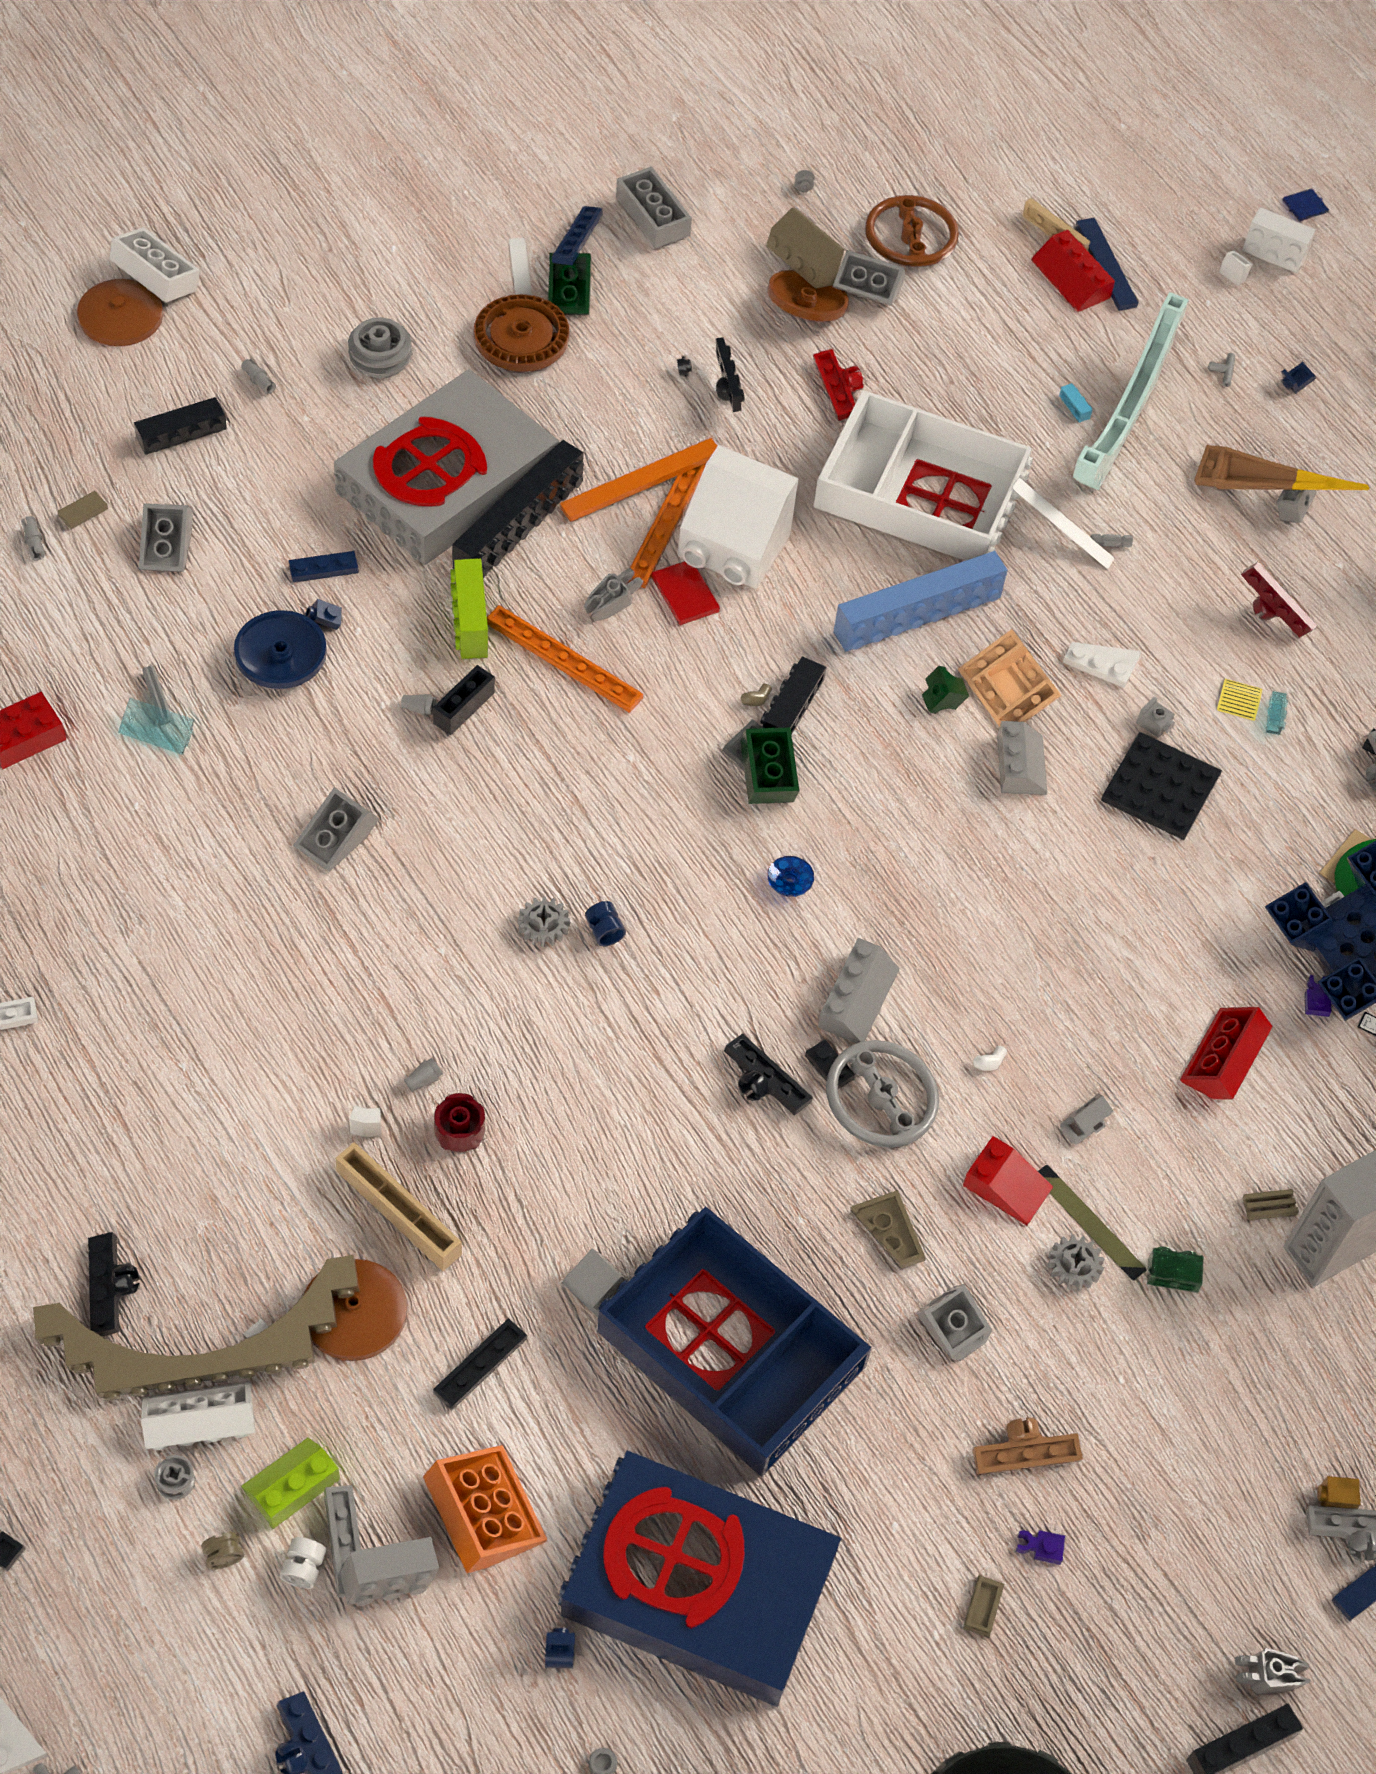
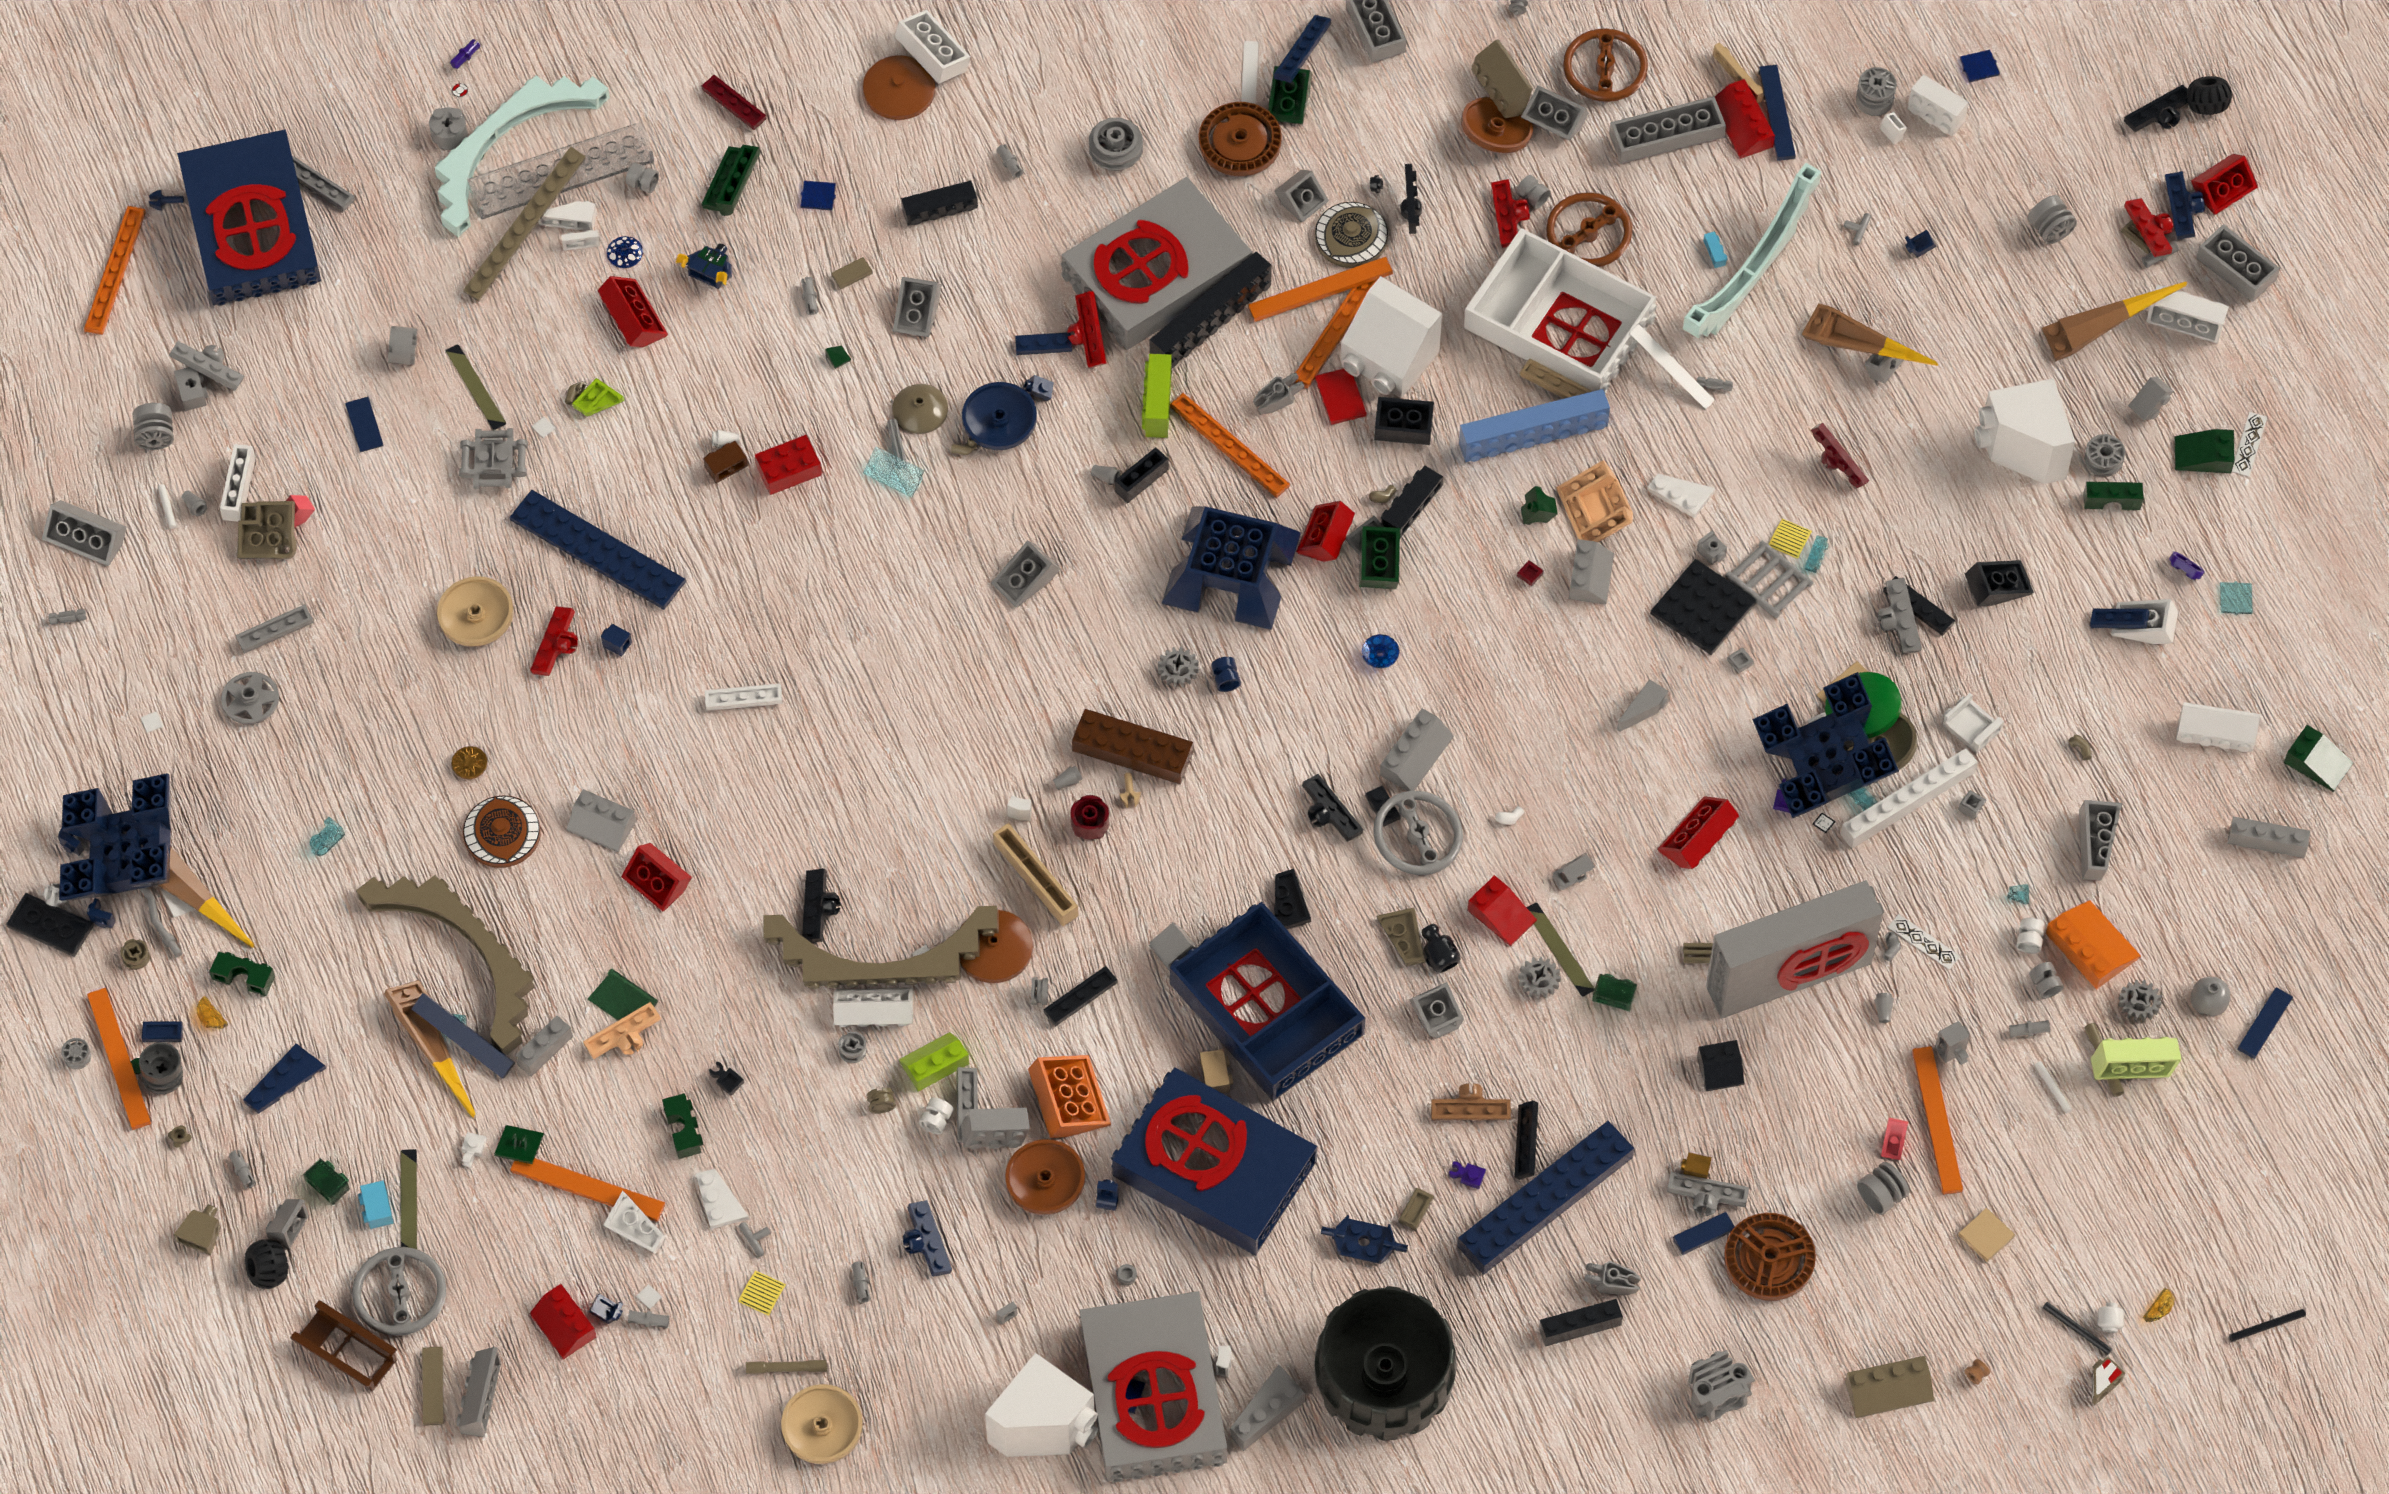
camera: 15 degrees right, 5 degrees up
none -> clear blue piece [800,181,836,210]
none -> dark green slope [825,346,851,369]
none -> dark tan dish [892,384,948,434]
none -> dark tan arm [951,438,978,455]
none -> dark orange dish [1005,1139,1085,1215]
none -> light grey wheel [1031,977,1048,1005]
none -> red plate [1067,291,1107,368]
none -> reddish brown brick [1072,709,1193,785]
none -> tan bar [1120,773,1141,808]
none -> dark blue slope [1162,506,1301,630]
none -> tan brick [1200,1049,1233,1093]
none -> black wing [1274,869,1312,929]
none -> light grey slope [1275,170,1329,222]
none -> red slope [1296,500,1355,562]
none -> dish [1315,202,1388,268]
none -> dark blue plate [1321,1215,1408,1264]
none -> black brick [1374,397,1434,445]
none -> black piece [1421,924,1461,973]
none -> dark blue brick [1457,1121,1635,1275]
none -> black plate [1514,1100,1538,1180]
none -> light grey wheel [1516,175,1551,209]
none -> dark red plate [1517,560,1544,587]
none -> tan plate [1520,358,1593,399]
none -> dark orange piece [1546,192,1632,267]
none -> light grey brick [1609,96,1726,164]
none -> light grey slope [1617,679,1669,731]
none -> black slope [1697,1040,1744,1092]
none -> light grey bar [1725,540,1814,618]
none -> light grey tile [1727,648,1754,674]
none -> light grey wheel [1856,67,1897,116]

